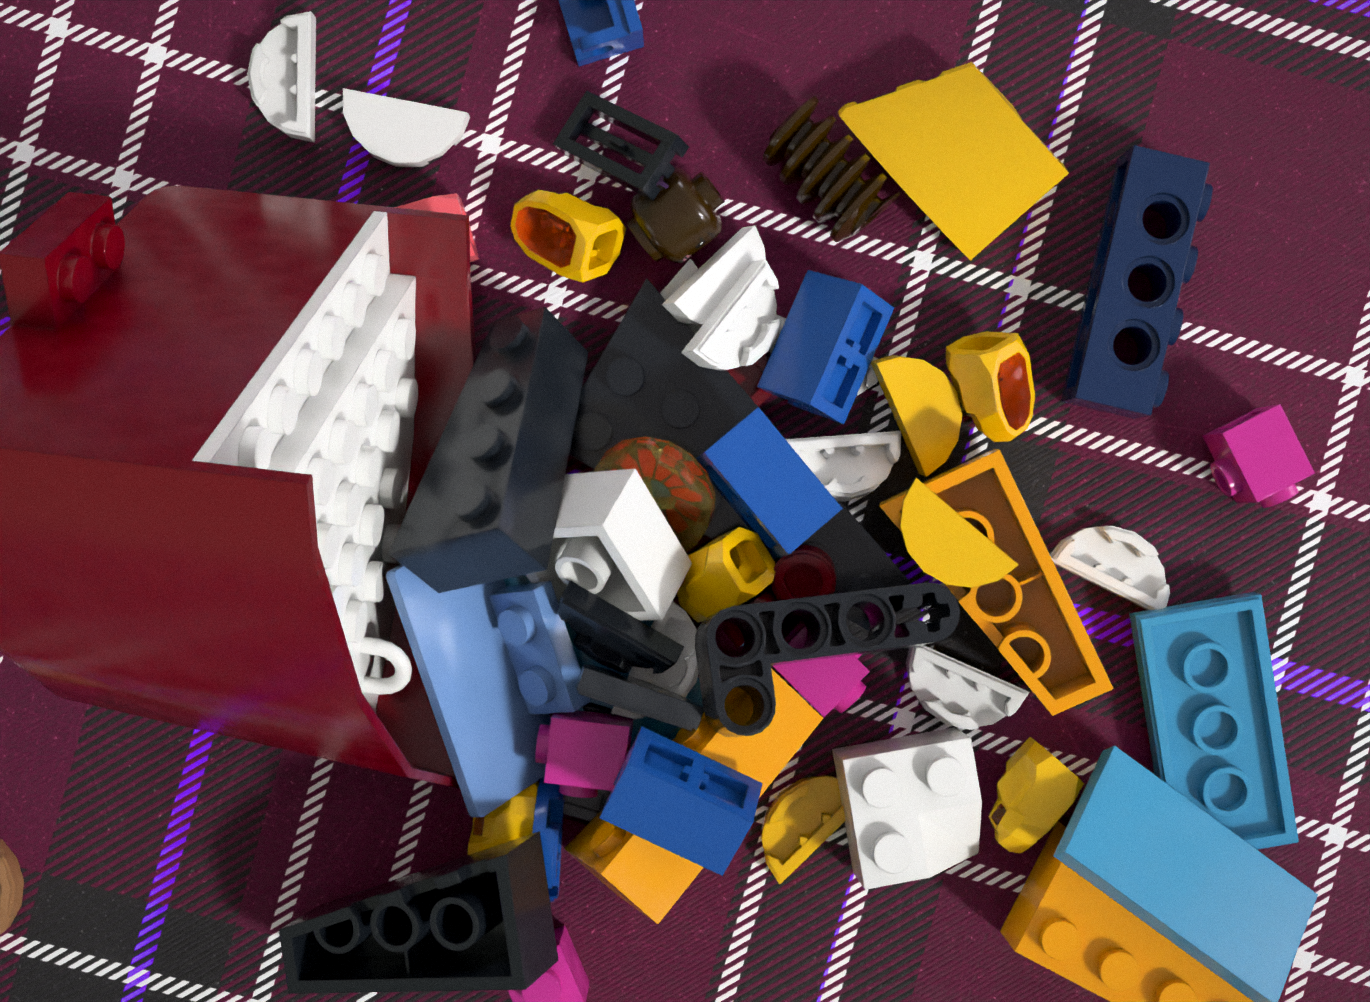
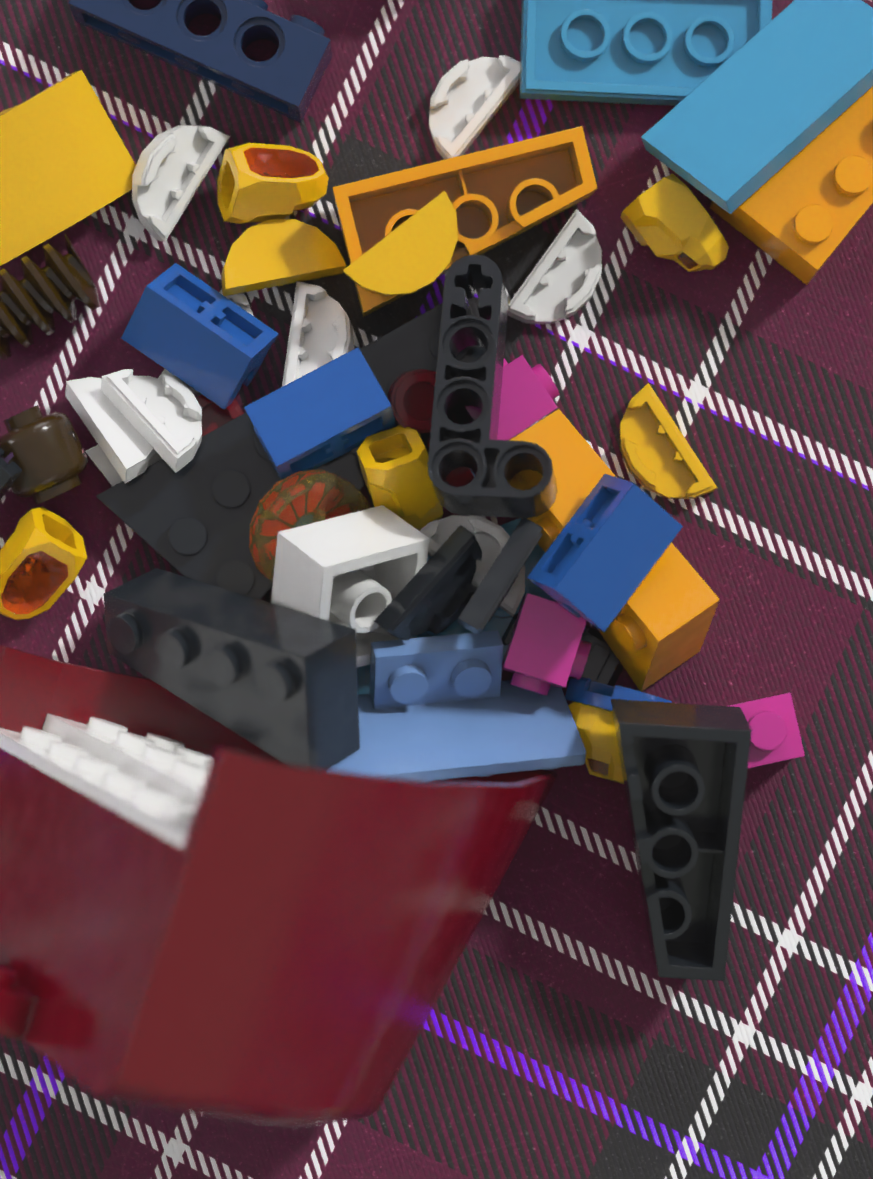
camera: 85 degrees left, 5 degrees down
white slope [832,727,982,890] -> none
none -> white tile [132,125,230,242]

